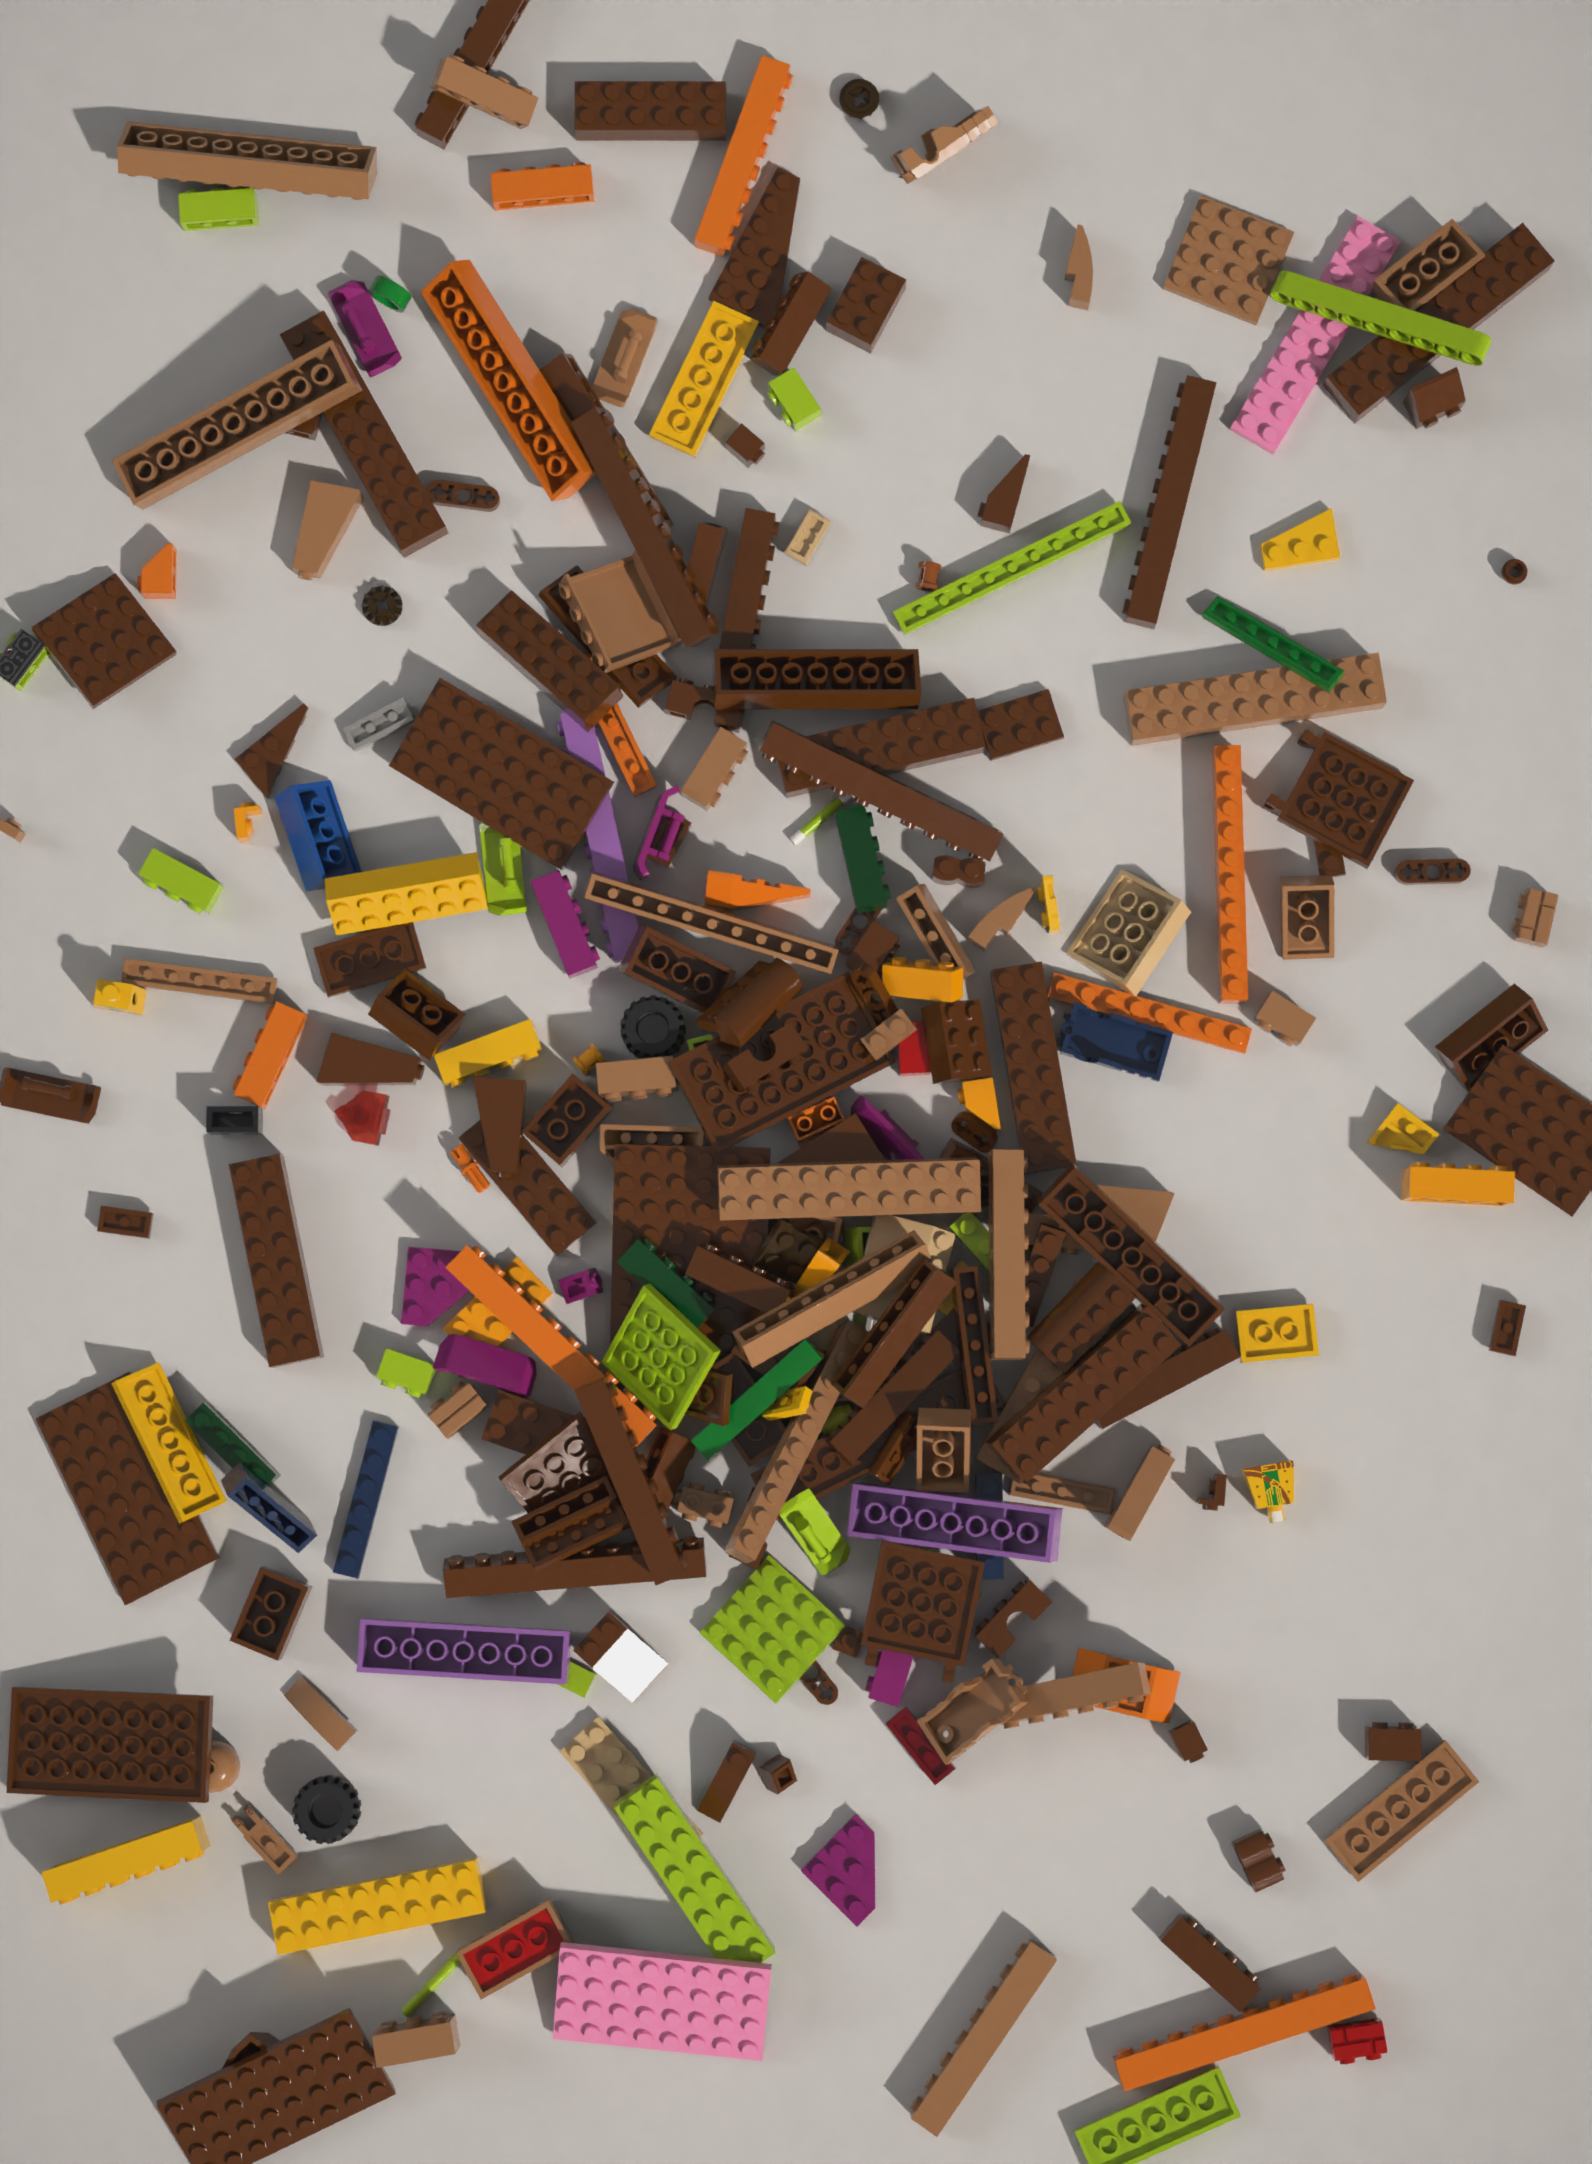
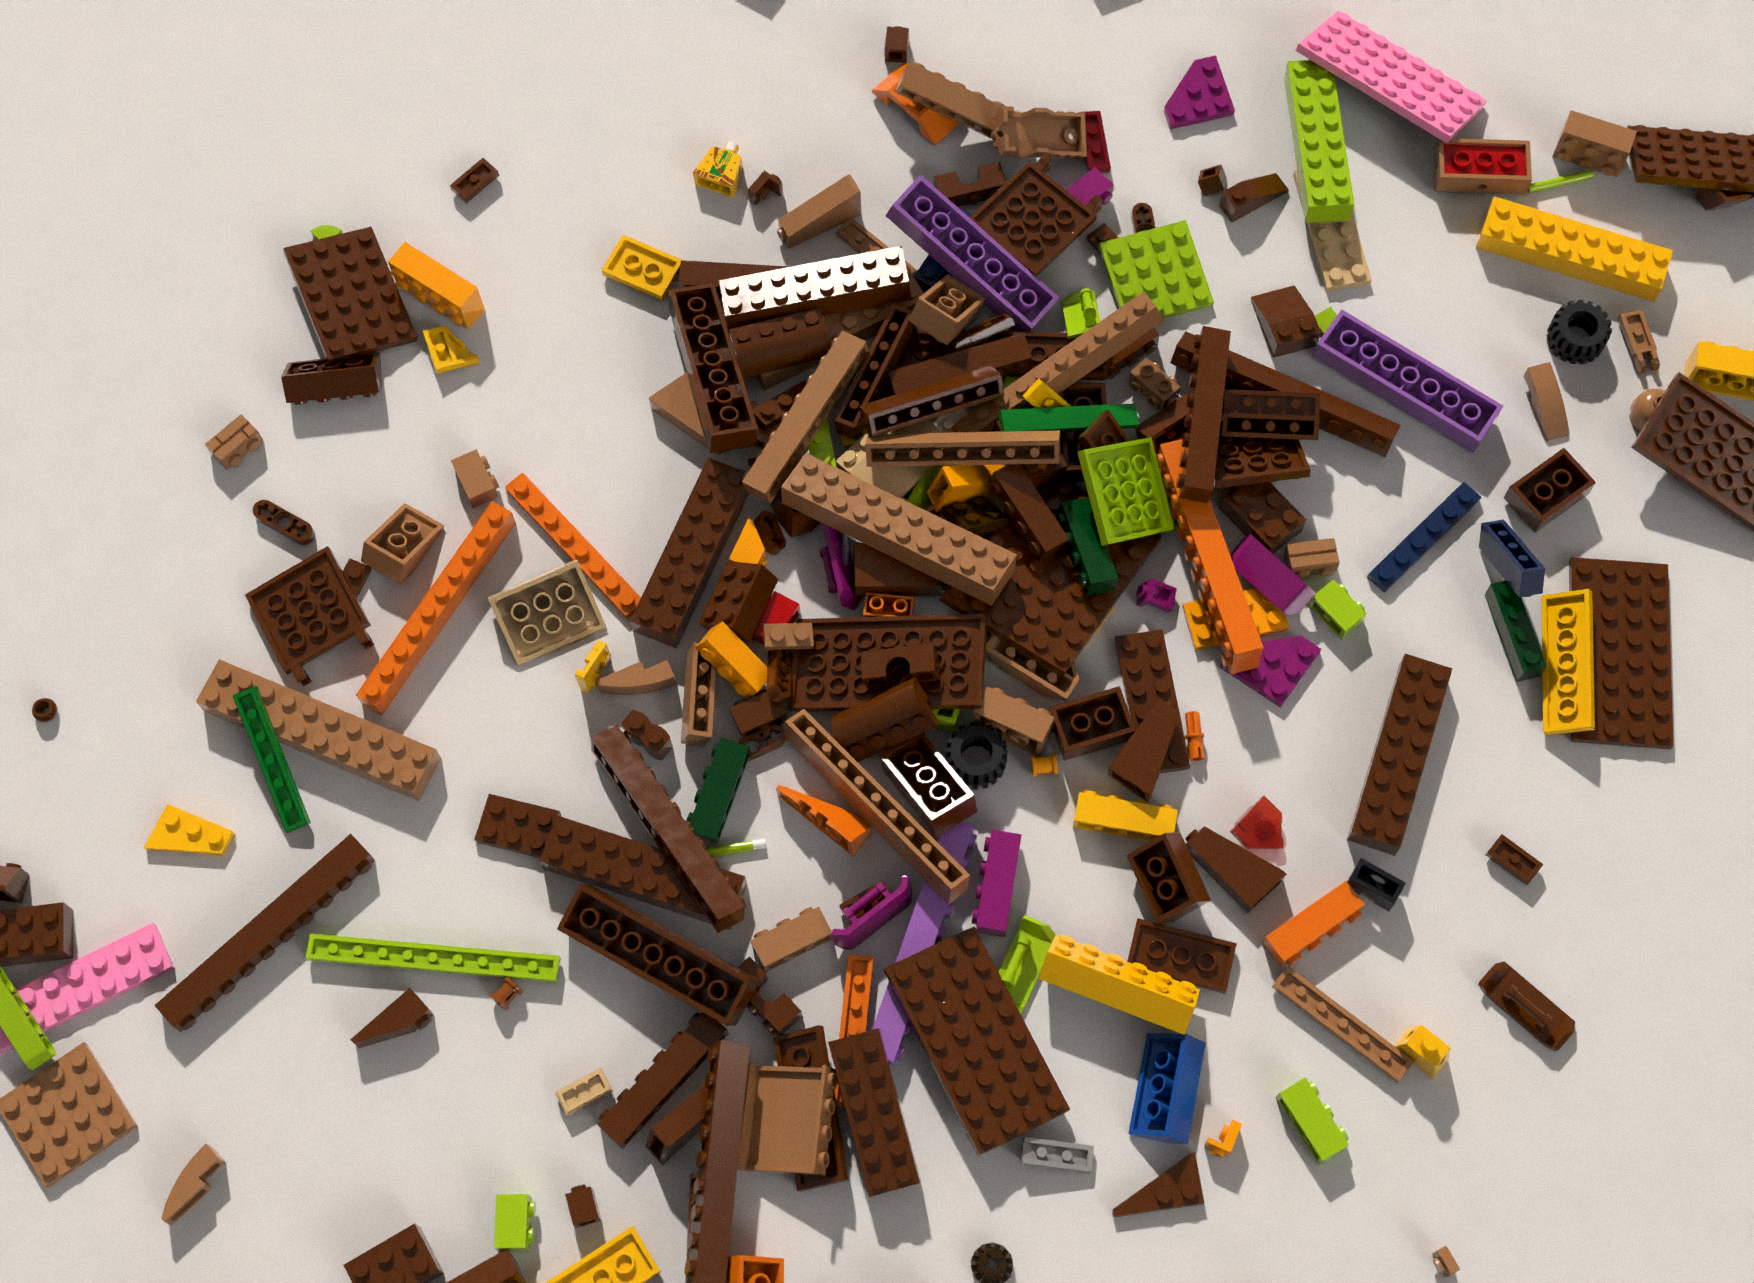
camera: 150 degrees left, 15 degrees down
dark blue piece [1056,1002,1173,1082] -> none

